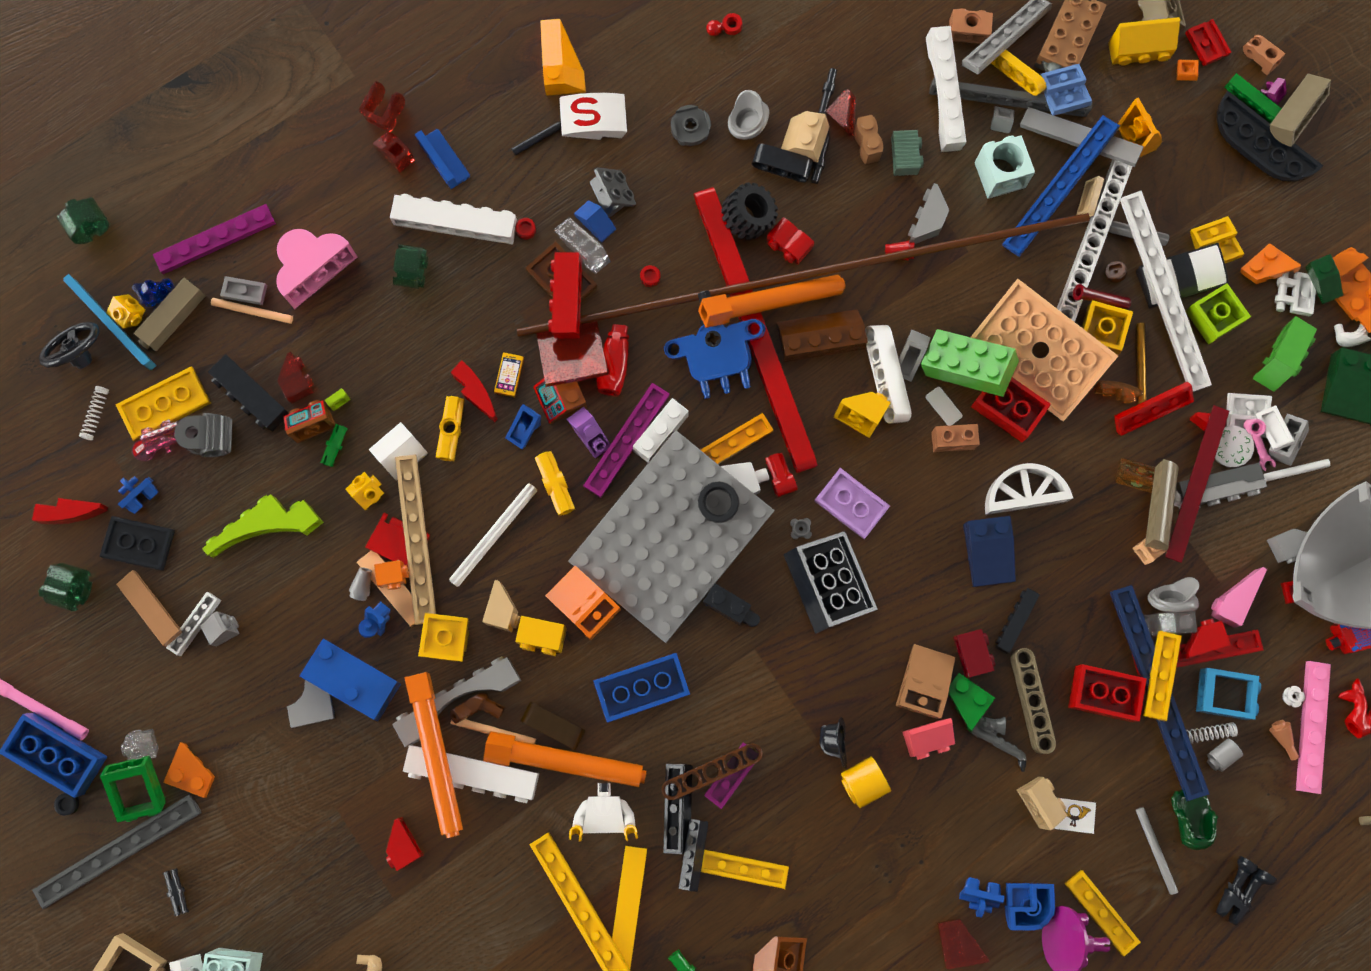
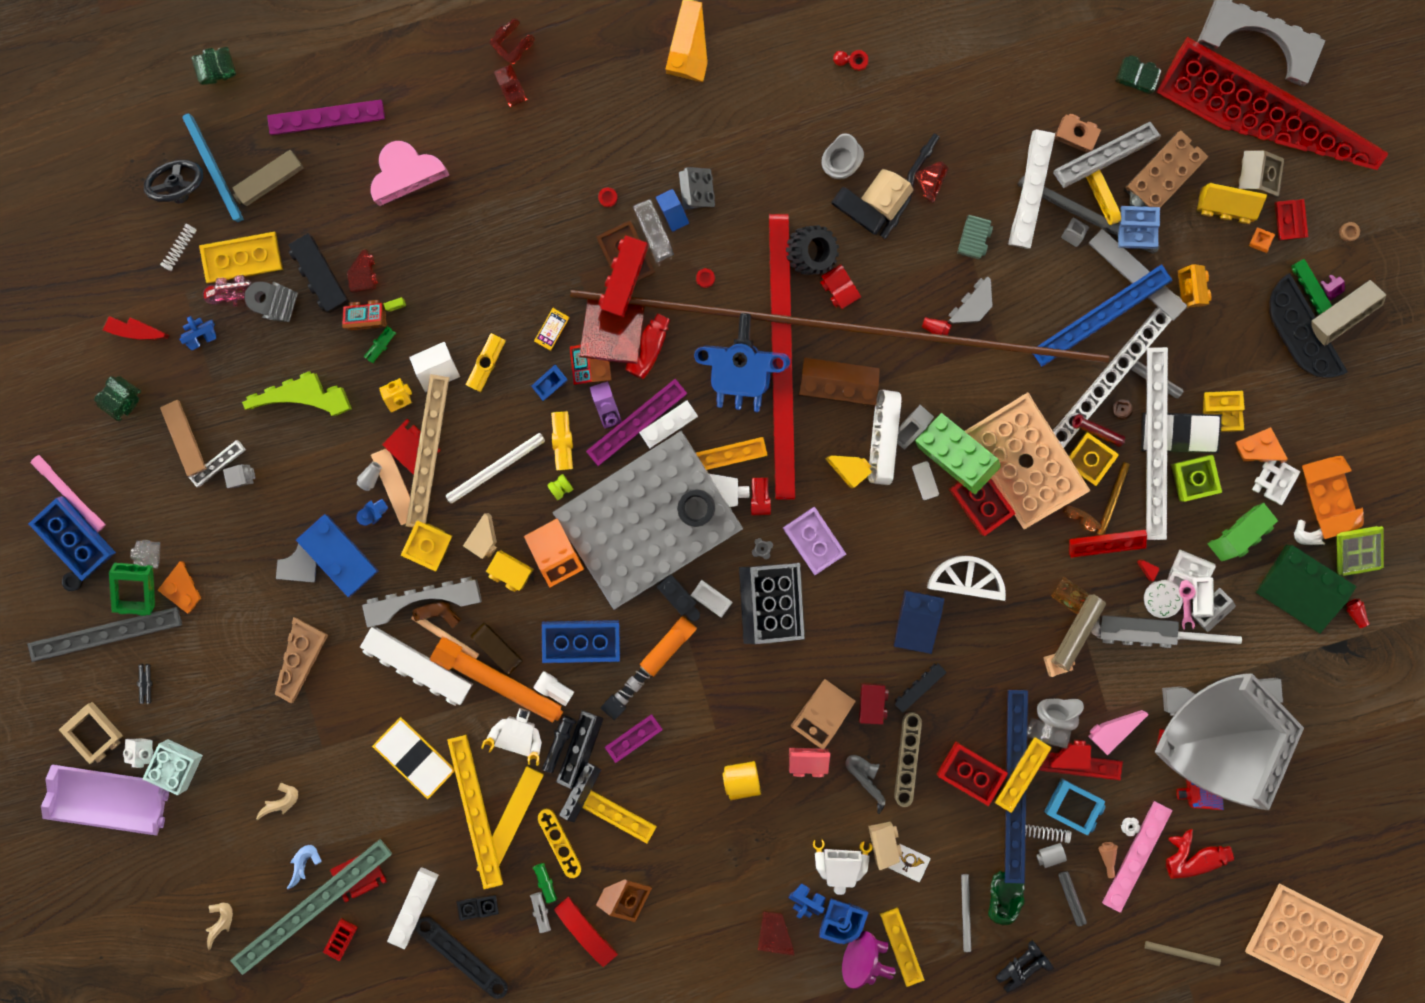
camera: 25 degrees right, 10 degrees up
black tile [99,516,175,571] -> none
yellow brick [106,294,146,328] -> none
clear blue hips [131,278,175,307] -> none
light nougat bar [211,298,293,324] -> none
light grey plate [220,276,267,305] -> none
orange brick [374,560,409,590] -> none
red slope [386,817,424,871] -> none
white brick [390,194,517,245] -> none
clear green brick [393,244,428,289] -> none
orange brick [405,672,463,838] -> none
blue panel [415,129,470,189] -> none
red slope [451,360,498,422] -> none
black bar [511,120,561,155] -> none
white slope [560,93,627,140] -> none
reddish brown beam [661,743,763,800] -> none
dark grey plate [671,105,711,146] -> none
orange brick [698,274,845,328] -> none
black piece [820,717,847,770] -> none
medium nougat brick [854,115,883,164] -> none
nougat brick [931,424,980,452] -> none
green wing [948,673,995,732] -> none
light aqua brick [975,135,1035,199] -> none
tan tile [1076,176,1104,217] -> none
dark red piece [1165,405,1230,563] -> none
nougat leg [1243,35,1286,75] -> none
dark green slope [1305,254,1343,304] -> none
none -> medium nougat wing [275,617,328,703]
none -> white slope [372,717,455,799]
none -> white piece [533,671,574,706]
none -> yellow beam [538,808,581,878]
none -> black pin [542,715,577,773]
none -> lime wheel [547,474,574,500]
none -> piece [600,616,697,721]
none -> white tile [690,580,733,618]
none -> white torso [813,840,873,895]
none -> dark grey axle [1058,871,1087,927]
none -> medium nougat tile [1339,222,1360,242]

